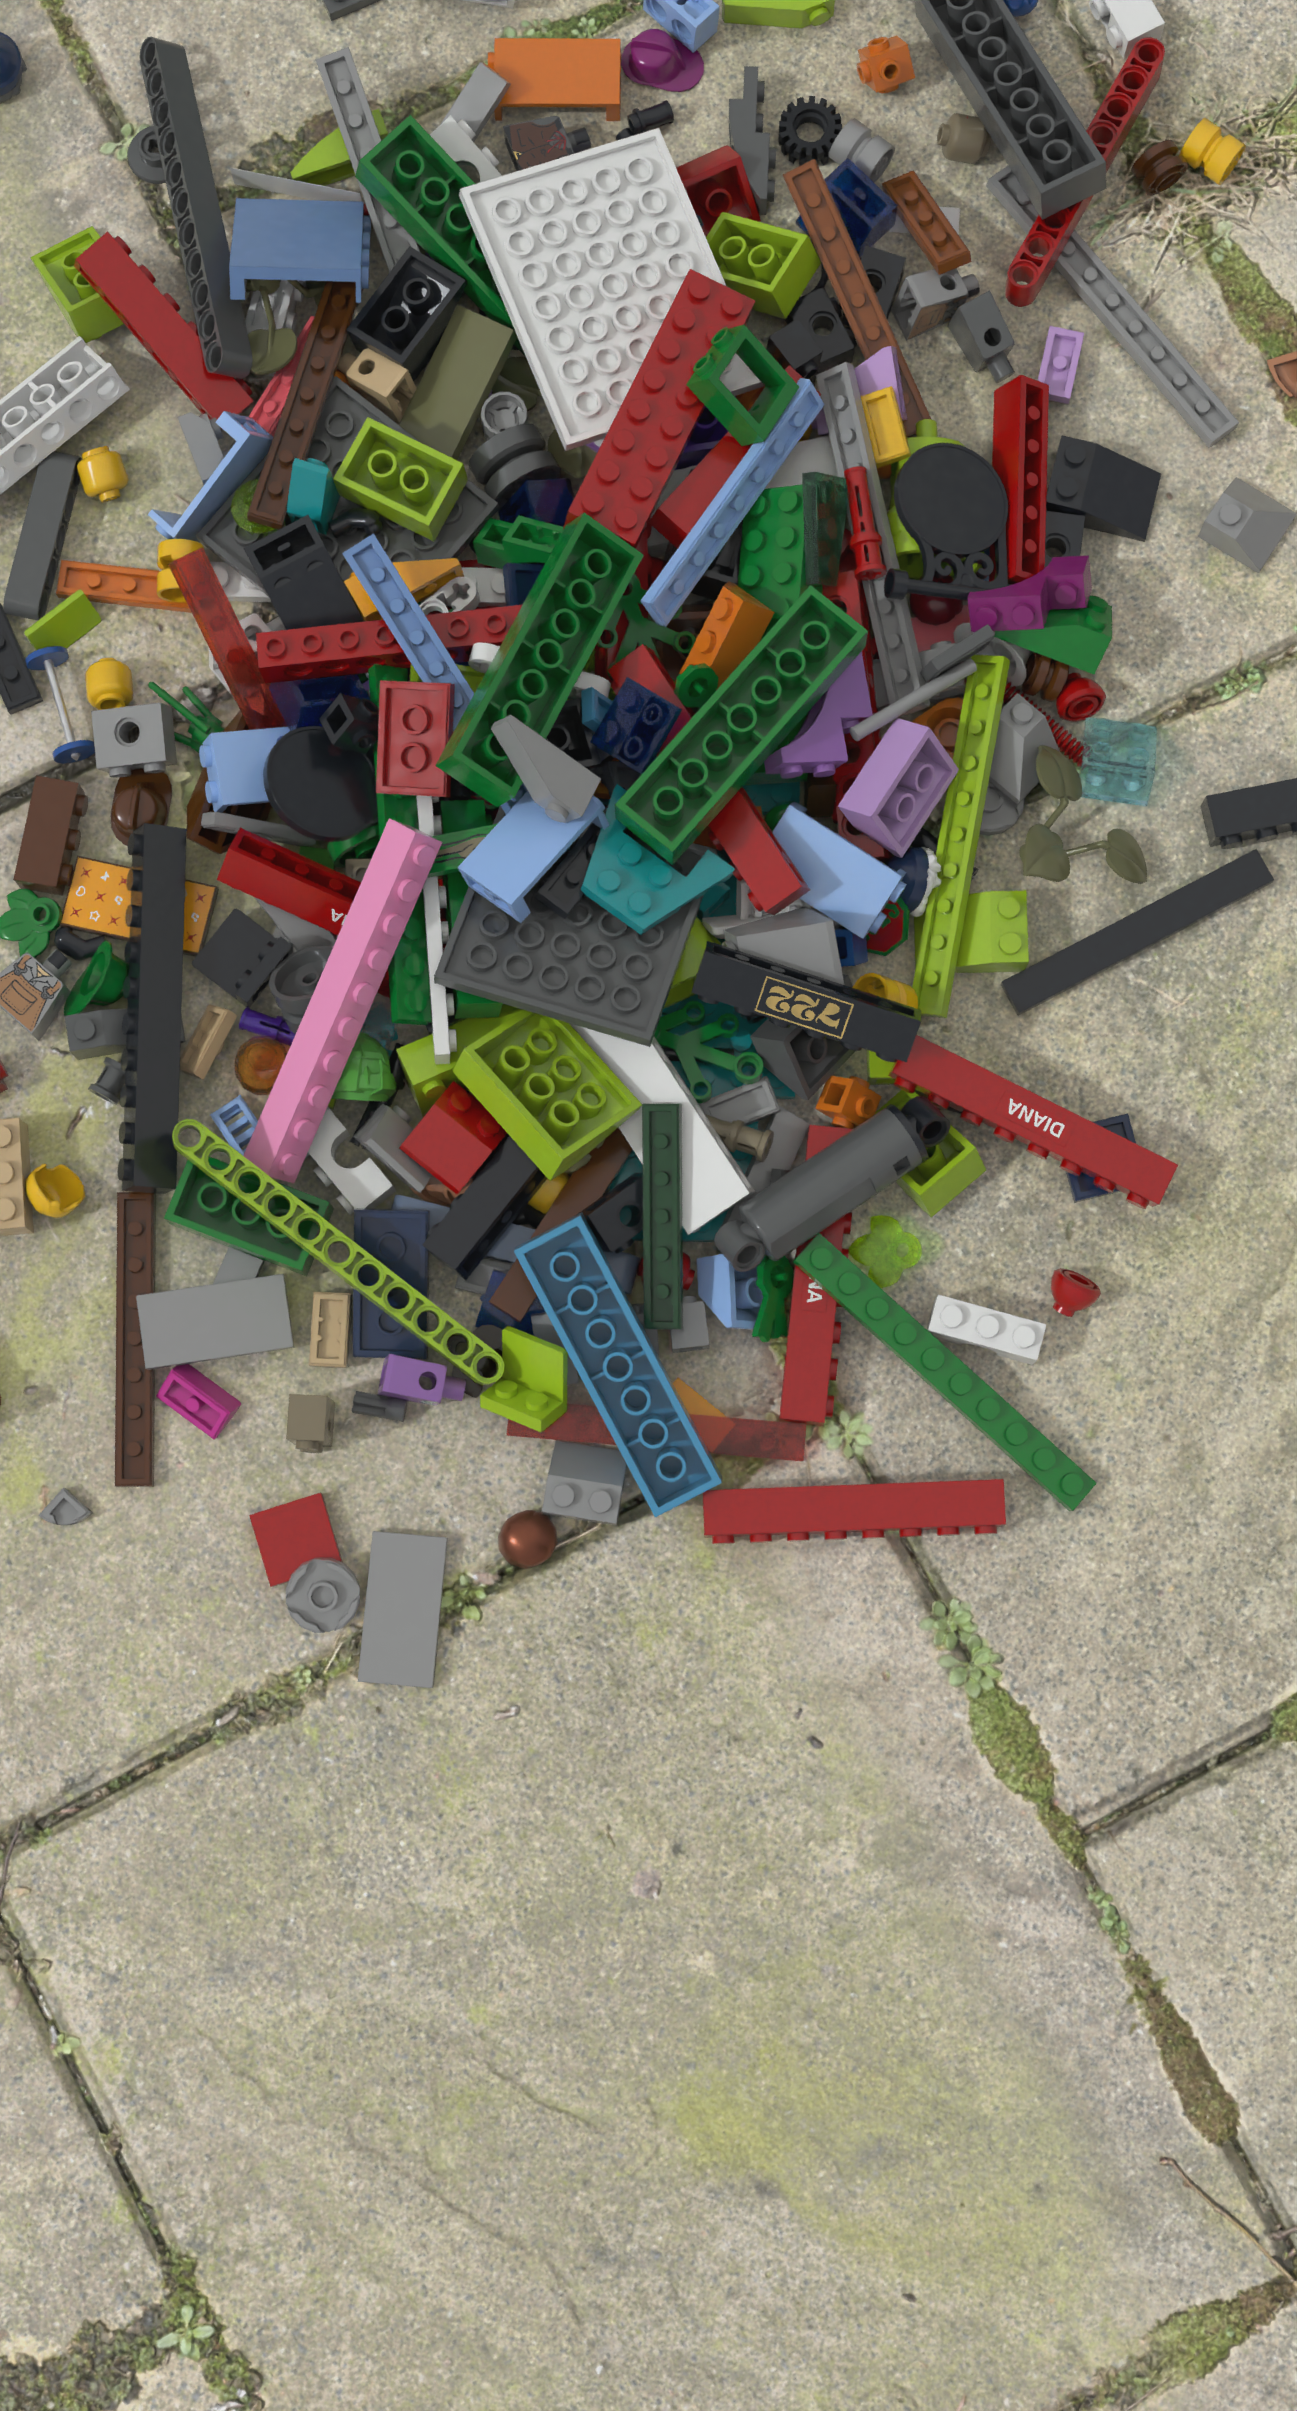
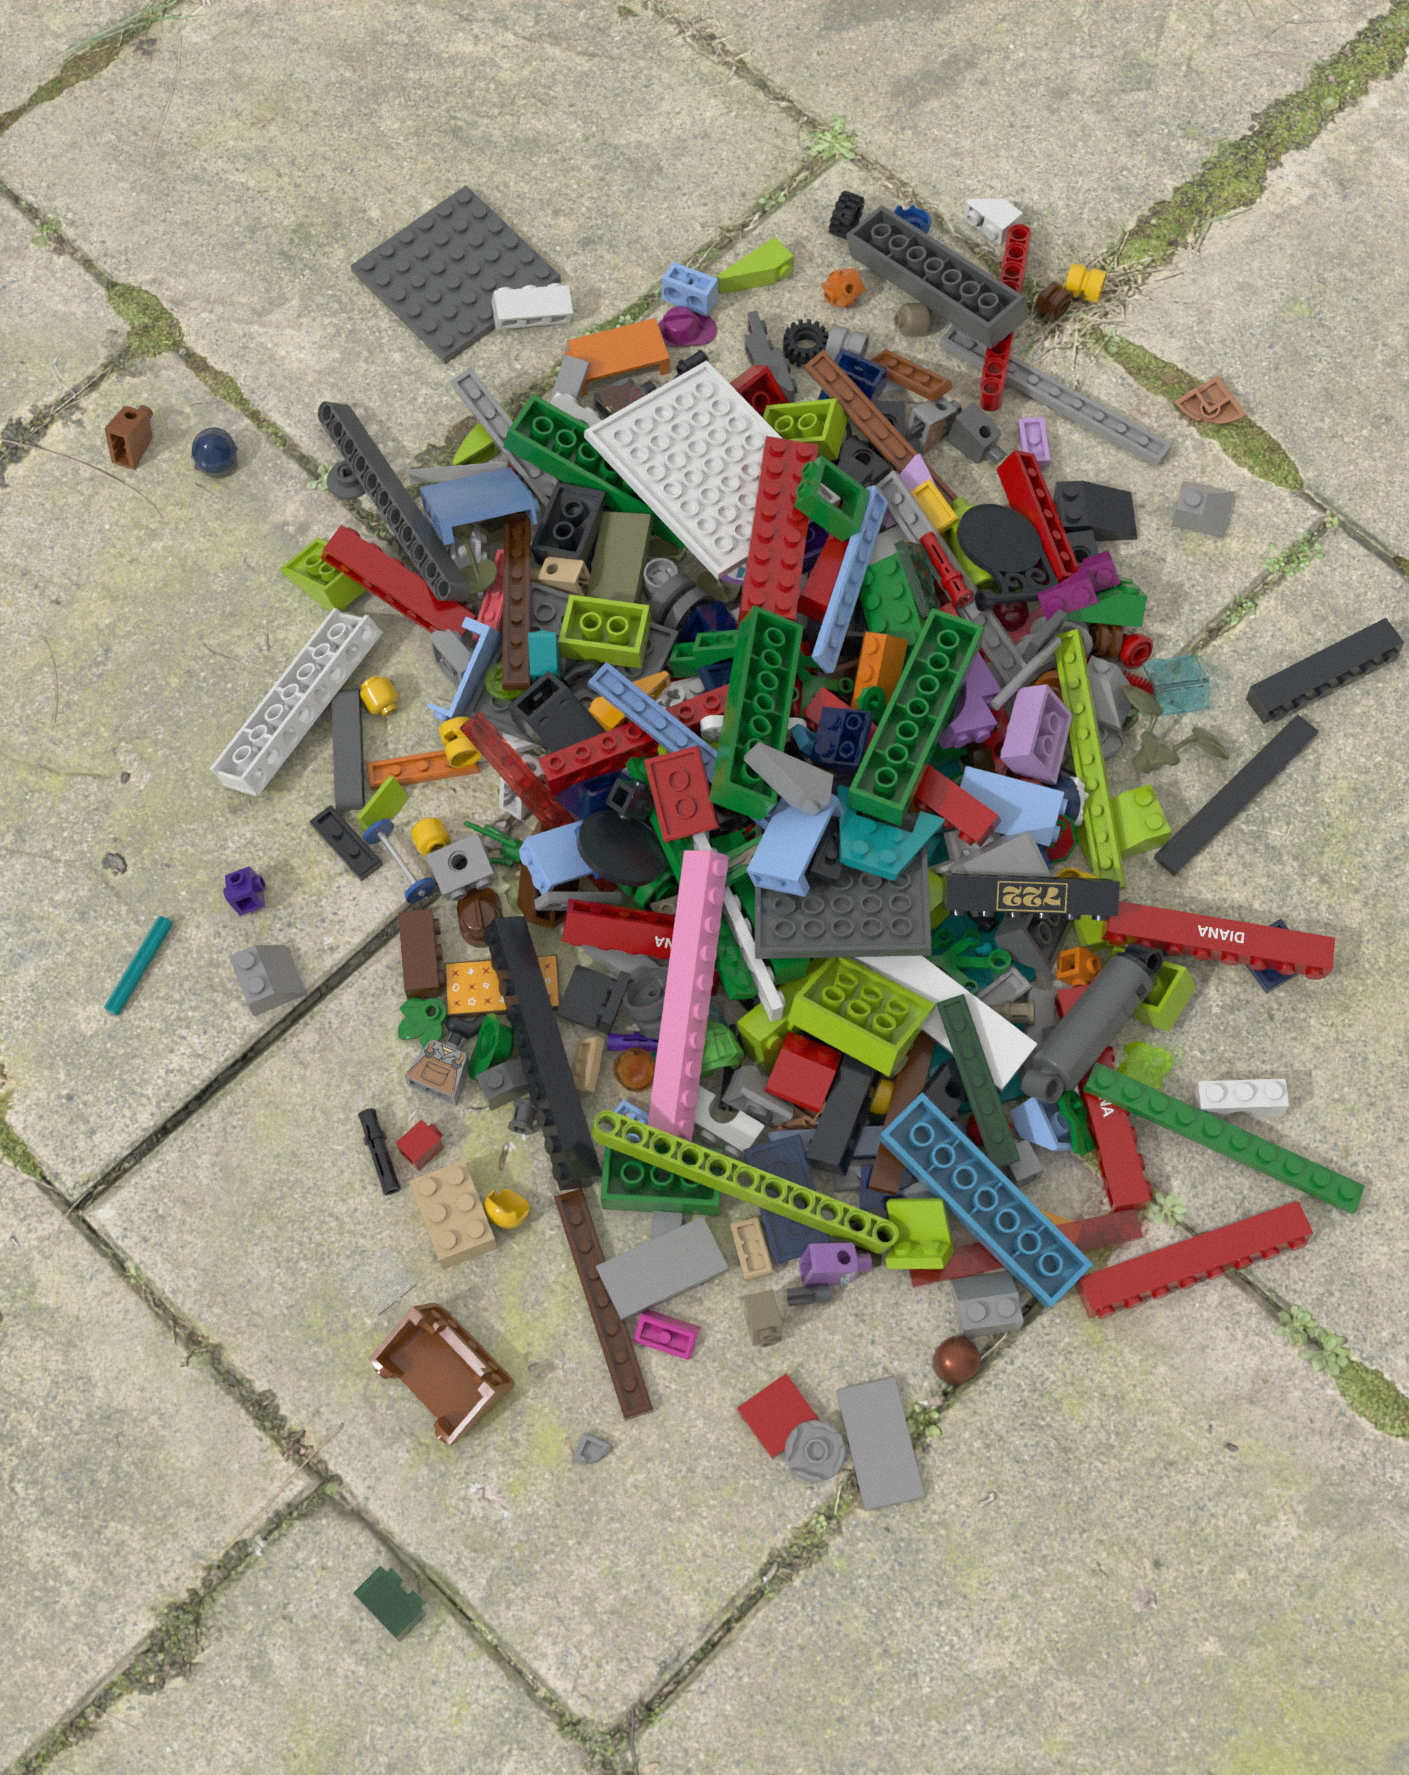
camera: 20 degrees left, 15 degrees down
red brick [1051,1268,1101,1317] -> none

